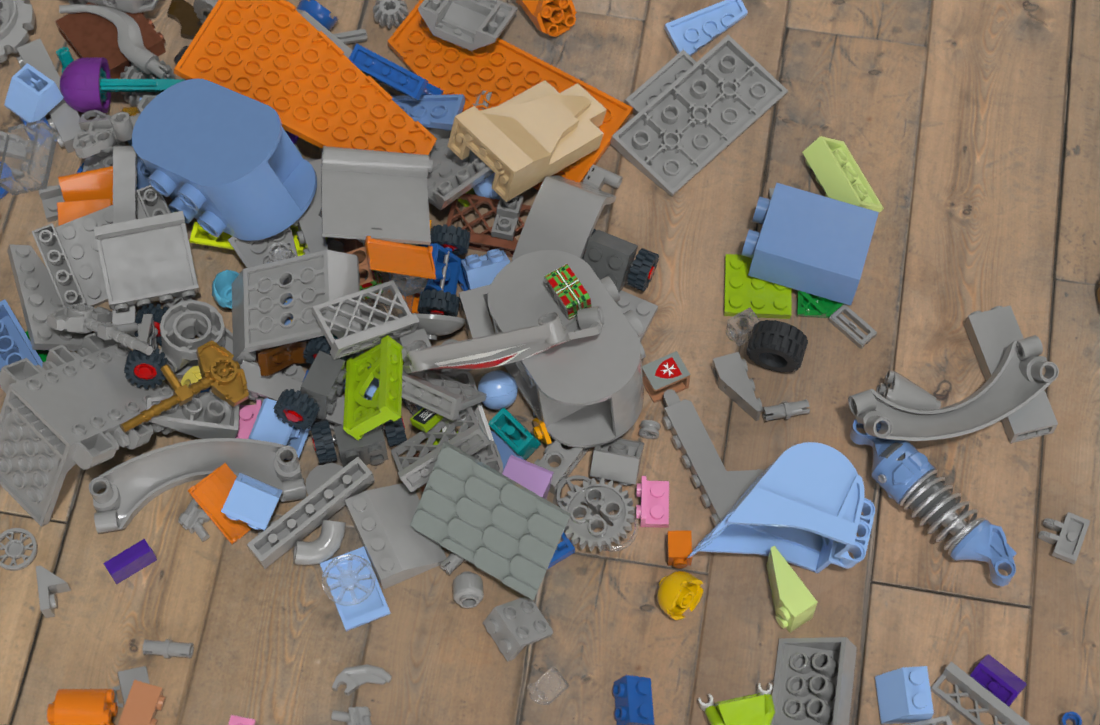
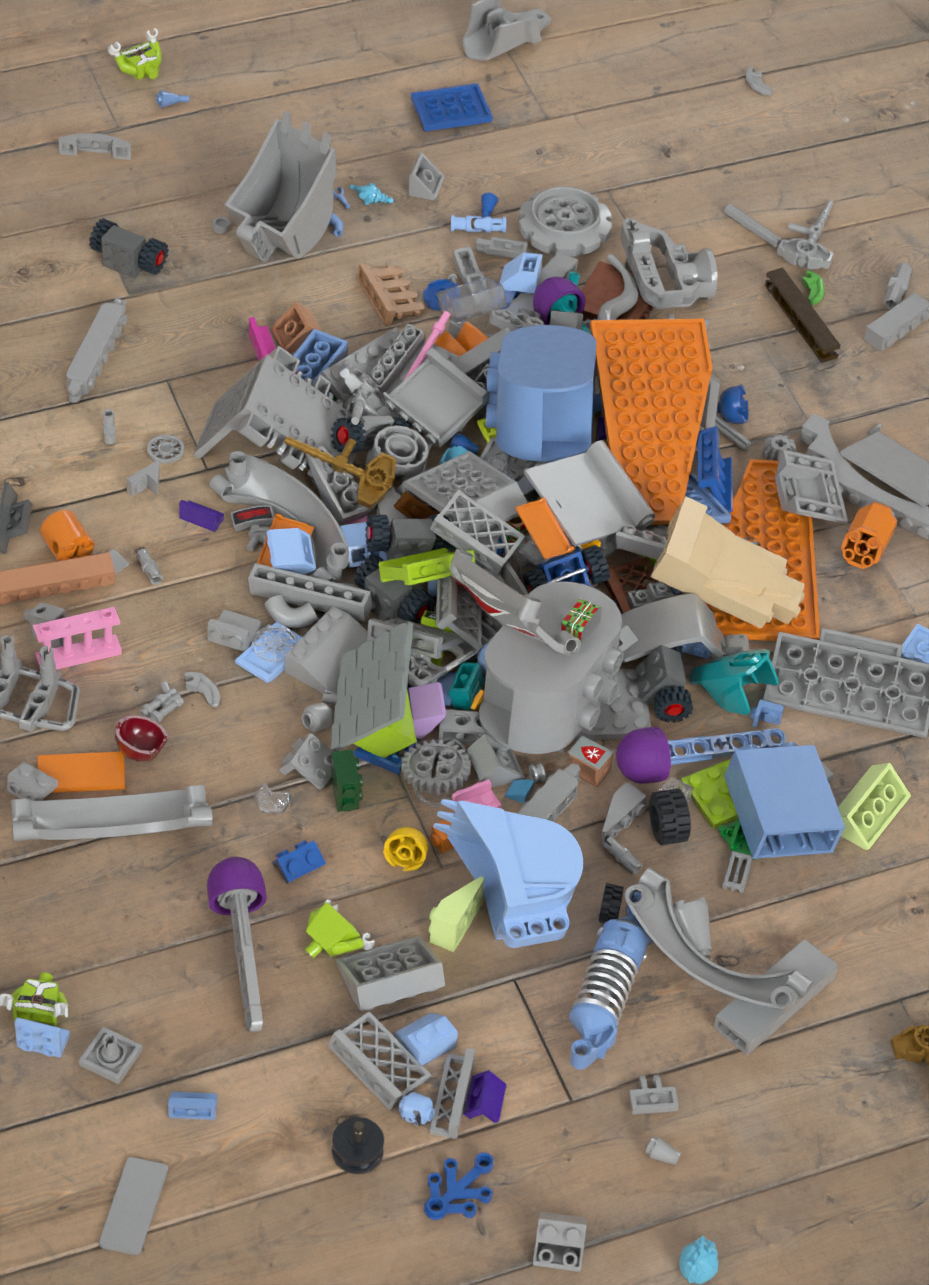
camera: 55 degrees right, 15 degrees down
none -> light grey bracket [208,610,261,652]
none -> slope [230,505,275,532]
none -> dark green brick [331,749,363,812]
none -> bright pink bar [404,311,450,380]
none -> blue cone [450,434,480,456]
none -> dark azure slope [505,779,534,804]
none -> light grey panel [550,311,583,330]
none -> black tyre [599,883,624,923]
none -> piece [616,727,786,784]
none -> teal piece [690,649,779,715]
none -> medium blue bracket [750,699,784,728]

